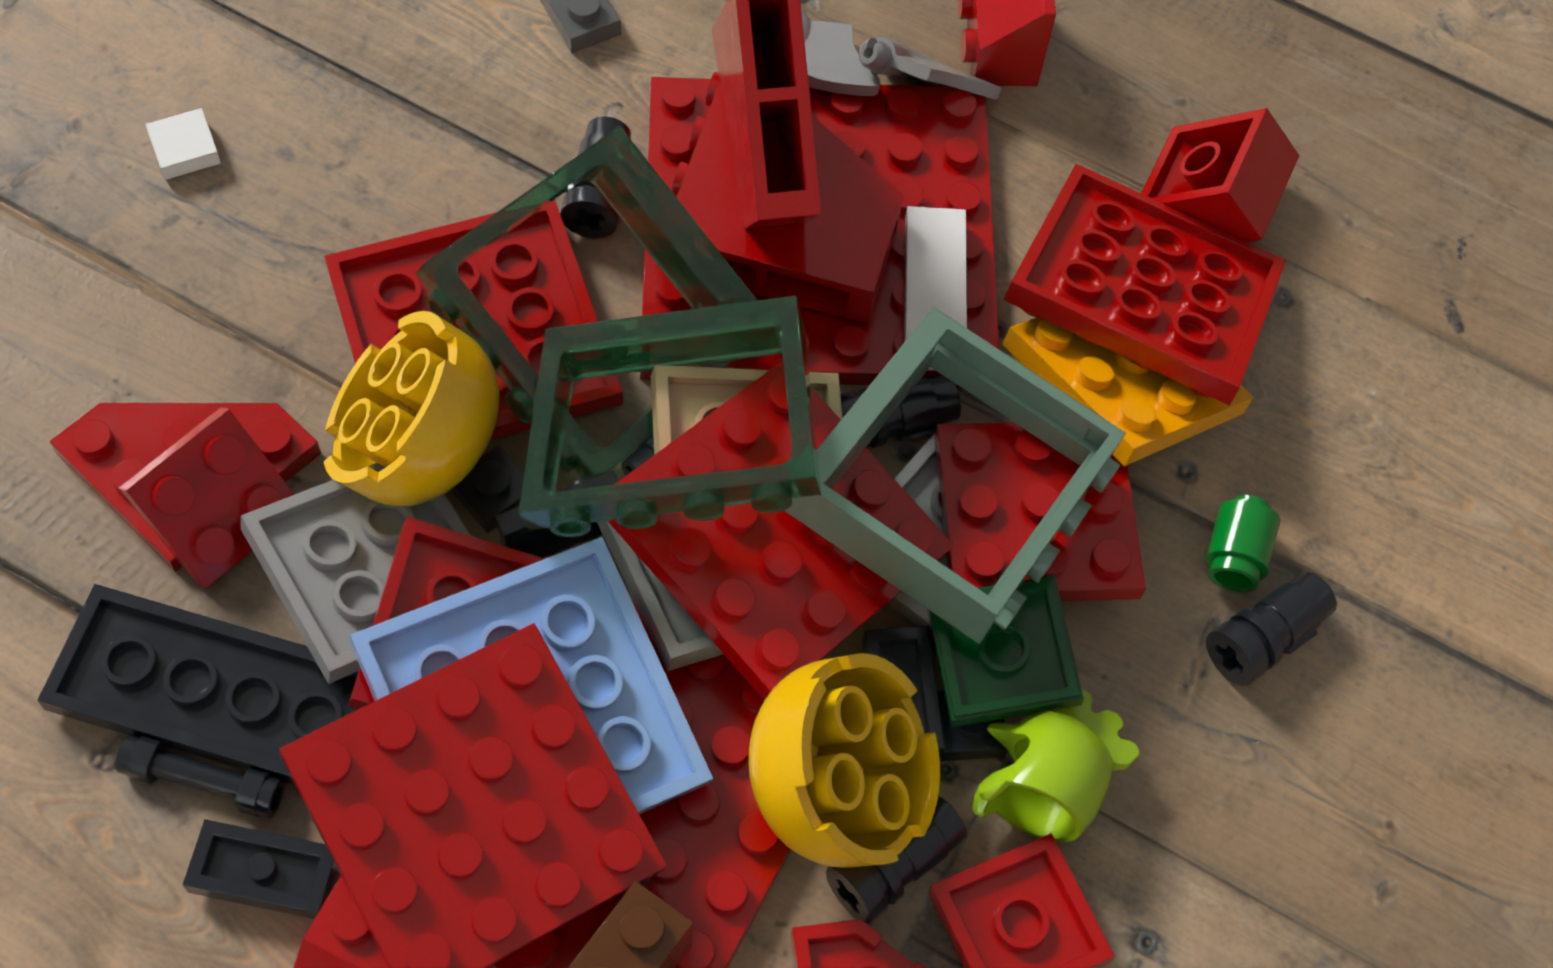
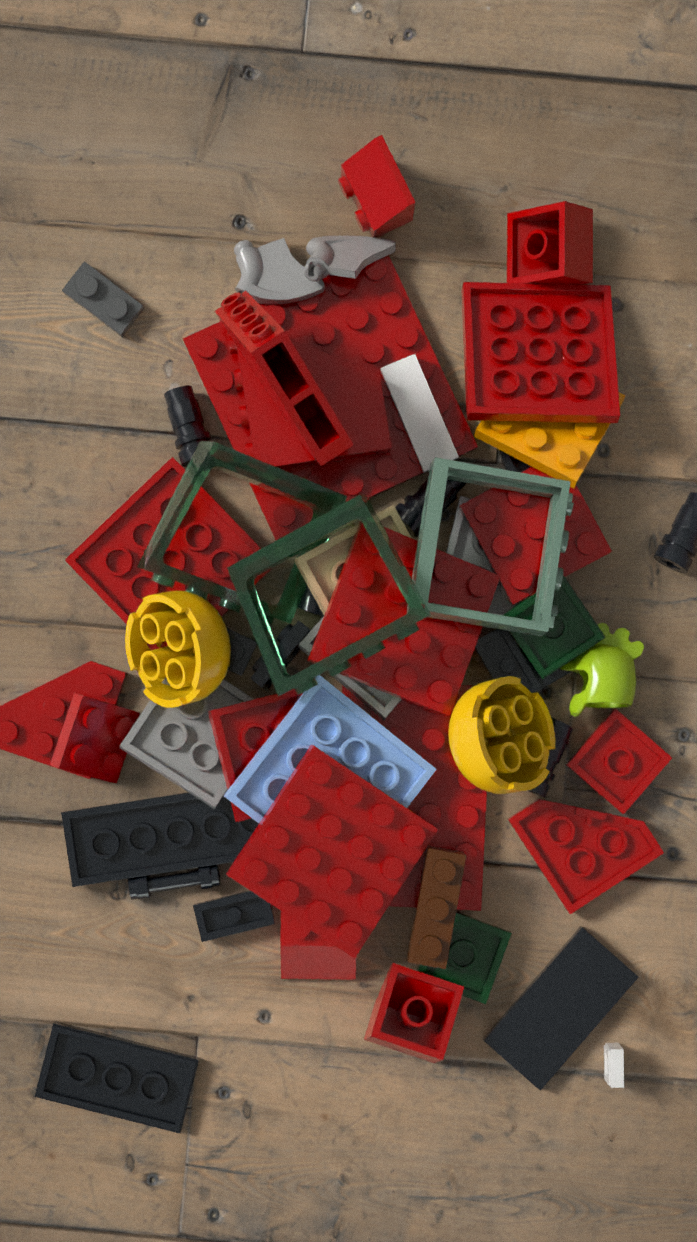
camera: 25 degrees left, 25 degrees up
green brick [1205,495,1281,592] -> none

